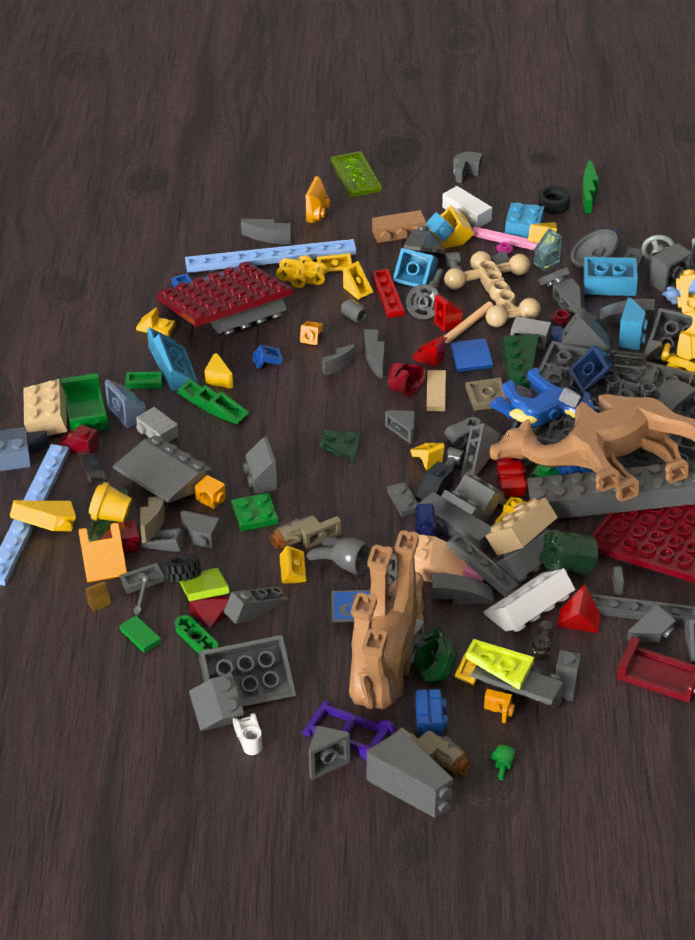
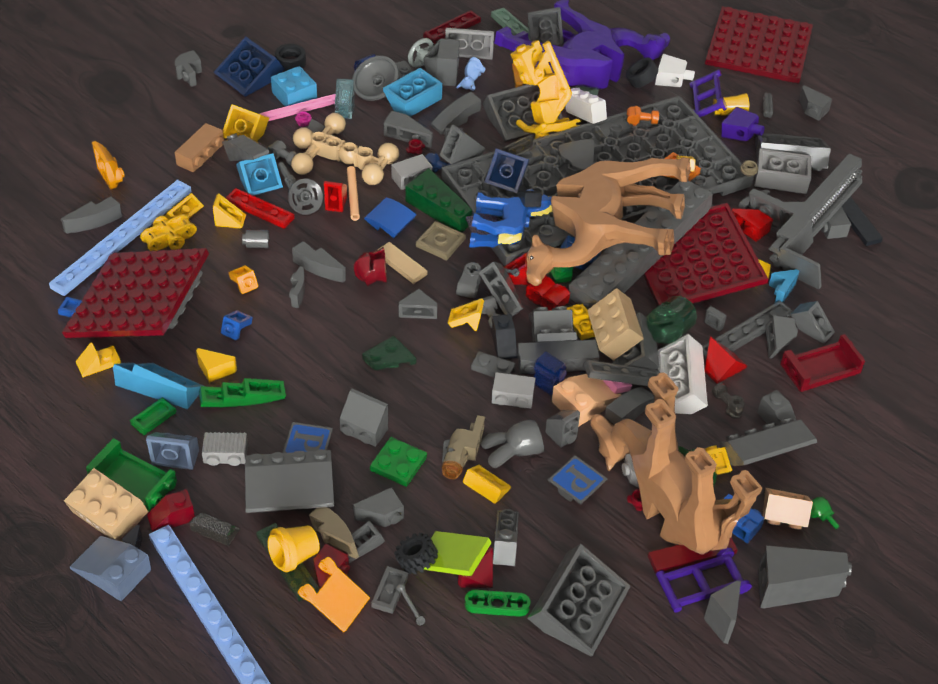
camera: 50 degrees left, 5 degrees up
yellow slope [10,500,76,531] -> none
pearl gold slope [85,581,111,611] -> none
green tile [119,616,161,653] -> none
dark grey slope [189,673,244,732] -> none
light orange brick [195,475,226,509] -> none
white piece [233,713,263,755] -> none
clear neon green tile [331,151,382,197] -> none
dark tan plate [397,728,471,775] -> none
red slope [412,336,445,367] -> none
dark azure brick [425,212,455,242] -> none
white brick [442,186,492,228] -> none
neon yellow wing [466,639,534,690] -> none
light orange bracket [484,689,515,723] -> none
yellow slope [528,222,557,245] -> none
dark grey plate [538,267,570,286] -> none
green slope [582,161,599,214] -> none
dark azure slope [618,298,648,351] -> none
dark grey slope [644,339,663,362] -> none
none -> dark blue slope [214,36,285,97]
none -> piece [283,422,333,453]
none -> light grey brick [492,372,535,409]
none -> dark red tile [648,538,738,573]
none -> light nougat slope [763,488,813,529]

